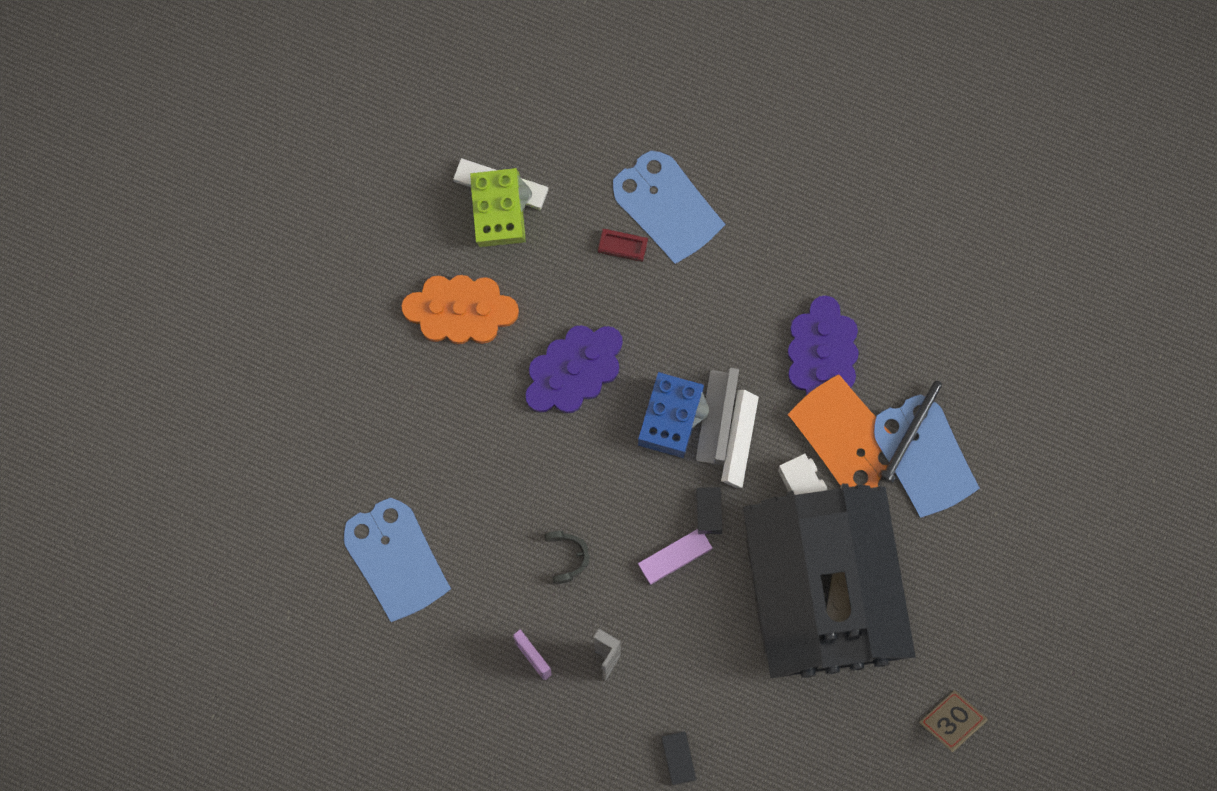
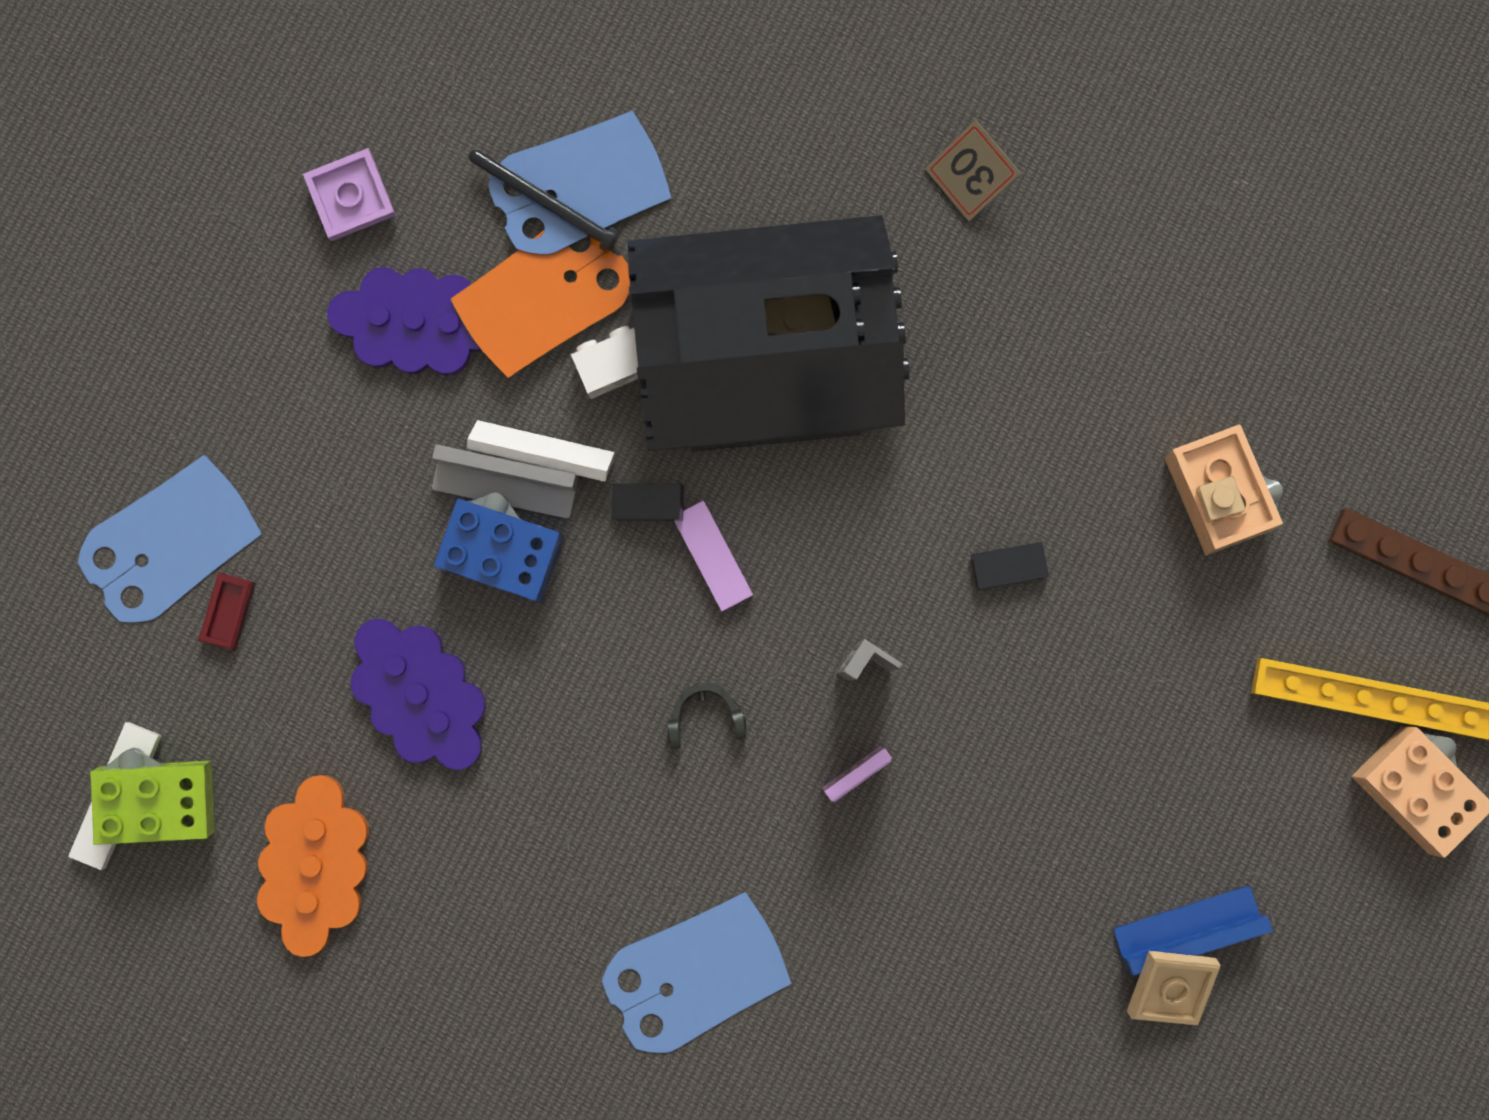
camera: 85 degrees left, 10 degrees up
none -> lavender plate [303,148,396,242]

